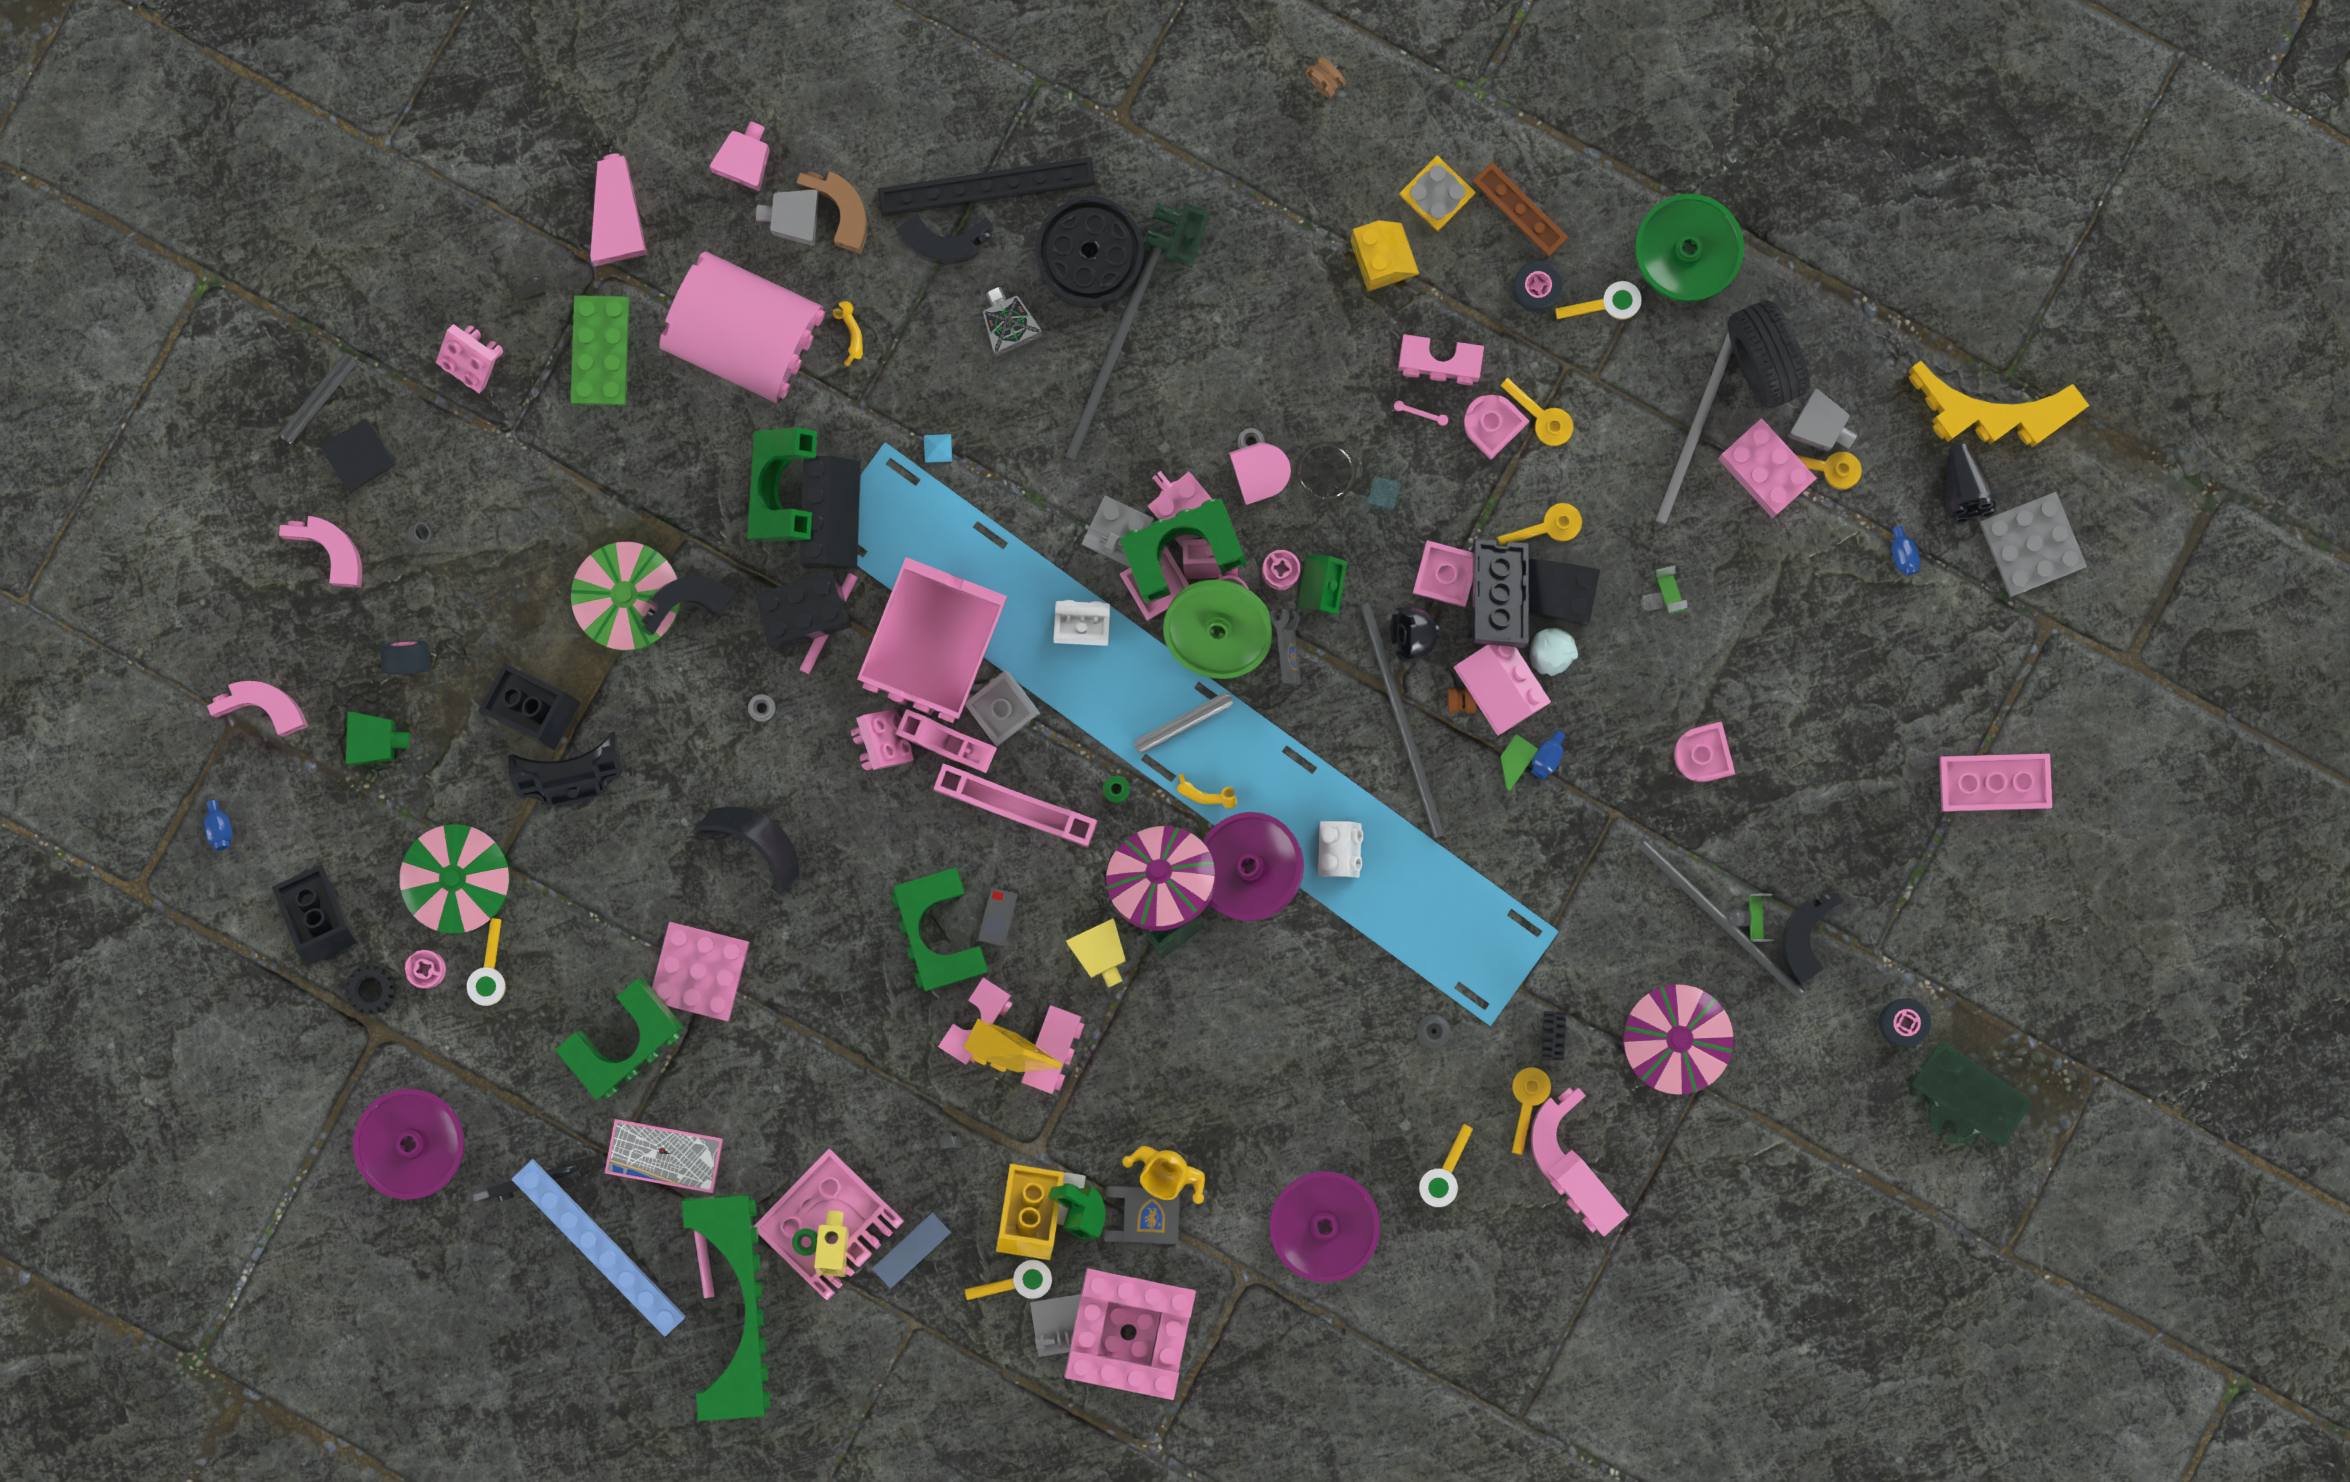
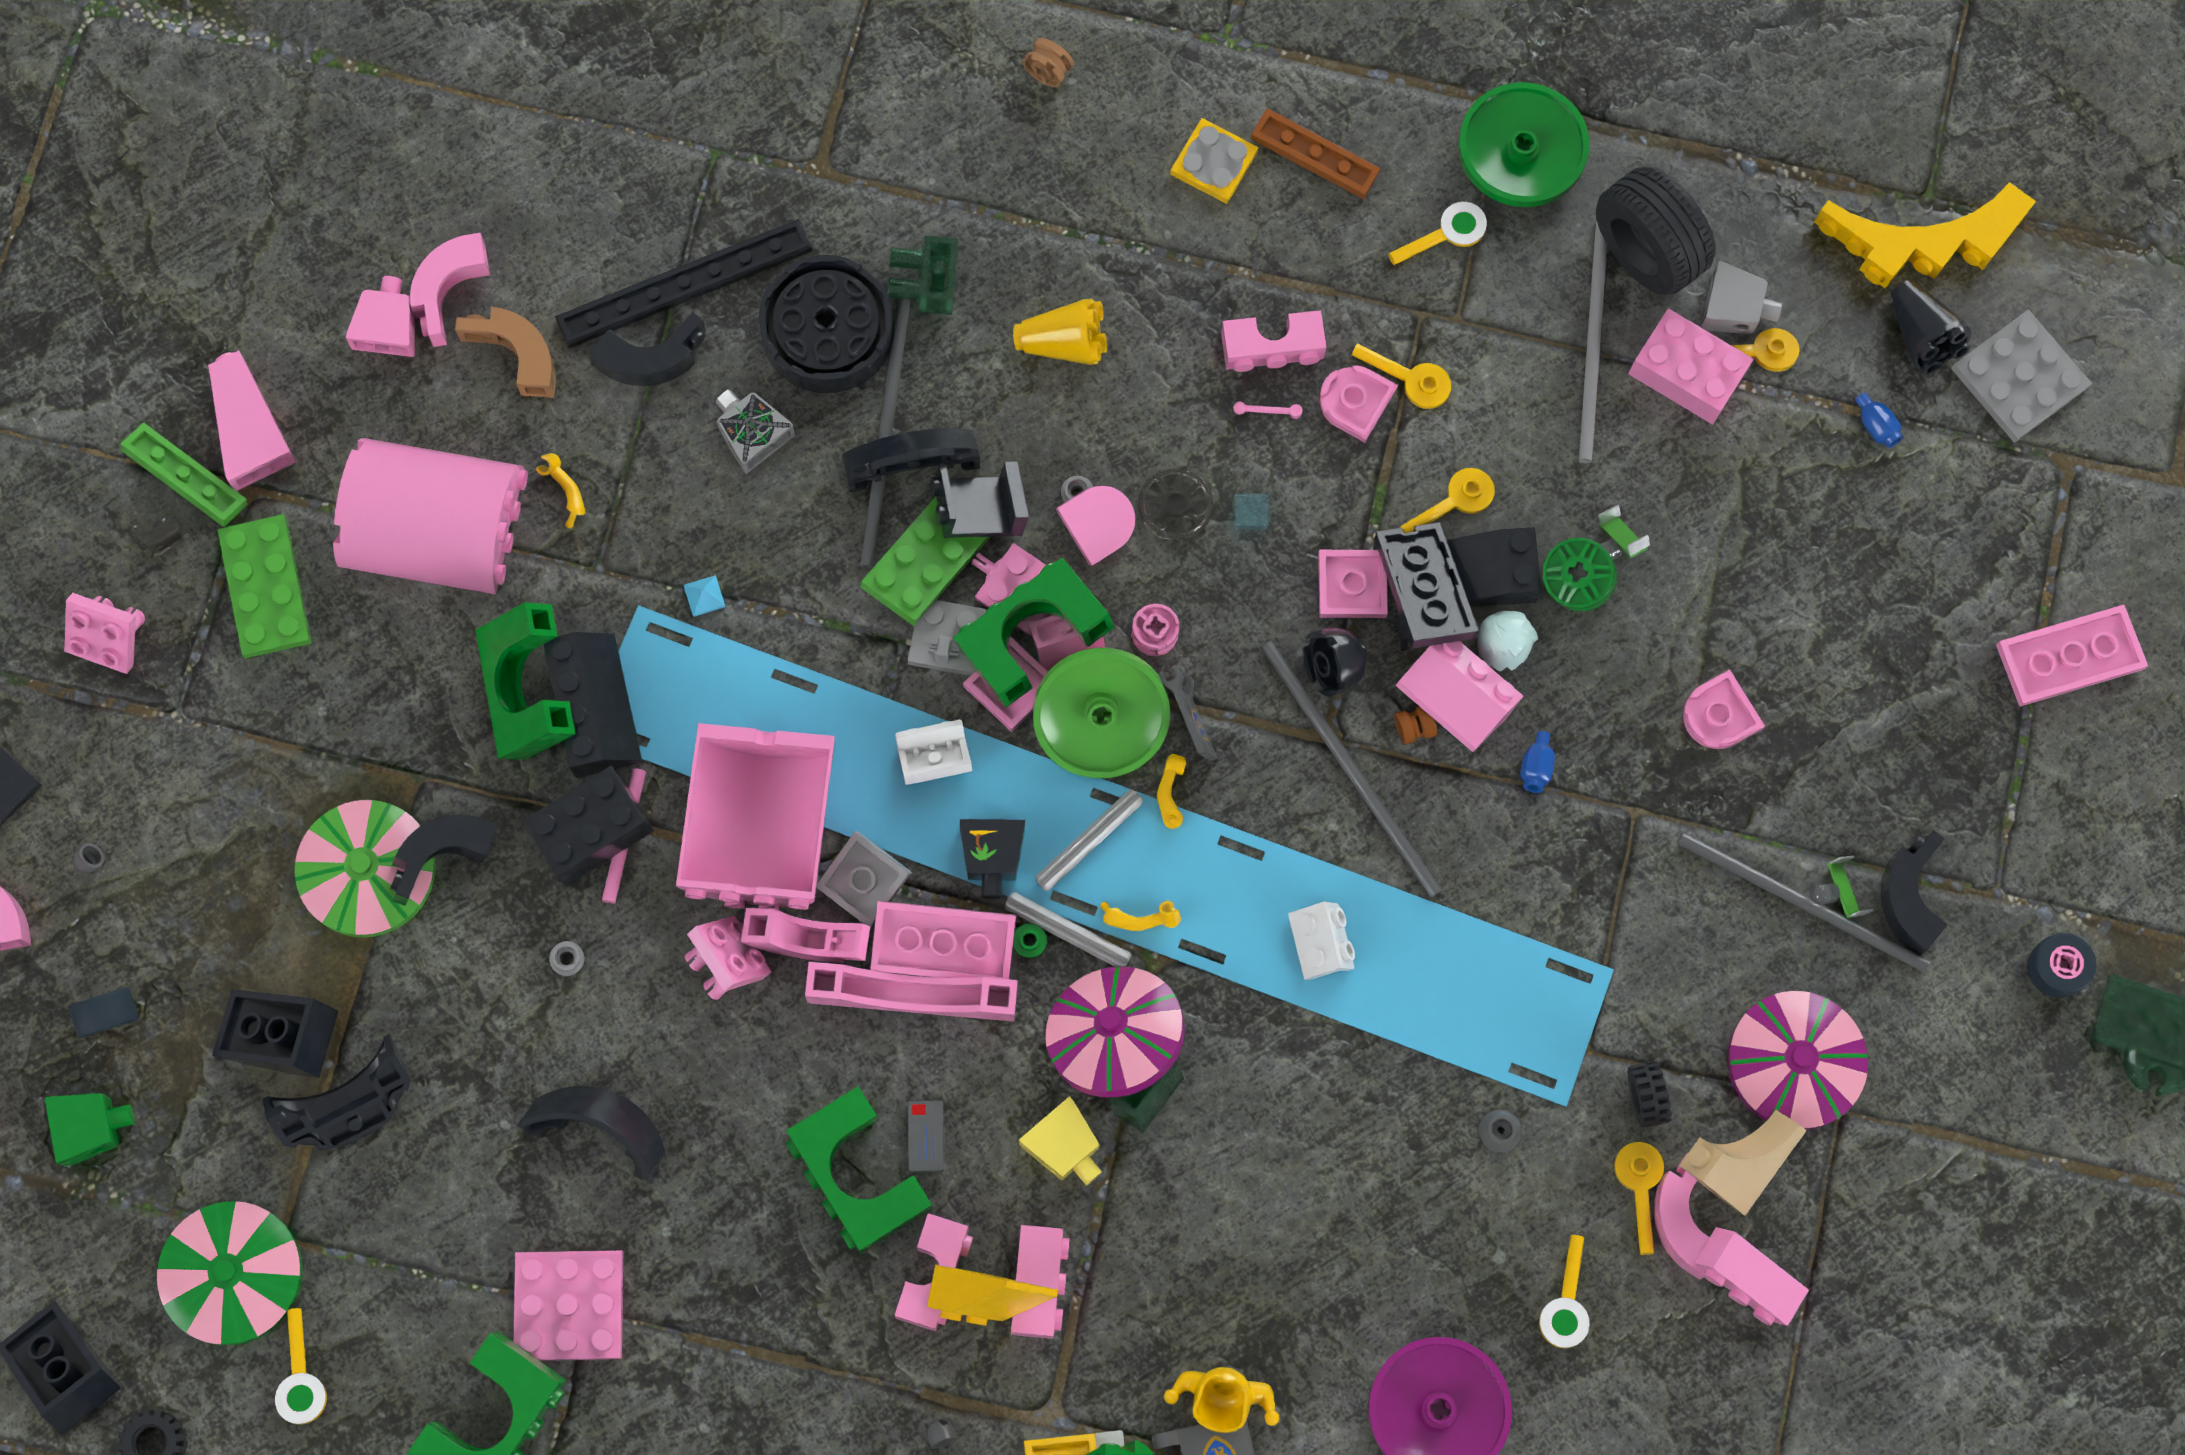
camera: 20 degrees left, 10 degrees down
bright pink wheel [405,950,446,989] -> none
light grey torso [756,190,820,246] -> none
magenta dish [1202,812,1304,921] -> none
green panel [1297,555,1348,615] -> none
yellow slope [1350,220,1419,292] -> none
bright green tile [1500,734,1538,791] -> none
black wheel [1513,261,1563,312] -> none
none -> bright green plate [120,422,247,527]
none -> bright pink arch [410,233,490,347]
none -> black windscreen [842,428,980,492]
none -> bright green plate [860,497,990,626]
none -> bright pink plate [870,901,1016,979]
none -> panel [930,461,1029,538]
none -> black torso [960,819,1025,899]
none -> light grey axle [1005,892,1131,967]
none -> yellow cone [1013,299,1107,365]
none -> yellow piece [1157,754,1186,829]
none -> green wheel [1543,538,1617,612]
none -> tan arch [1679,1110,1806,1216]

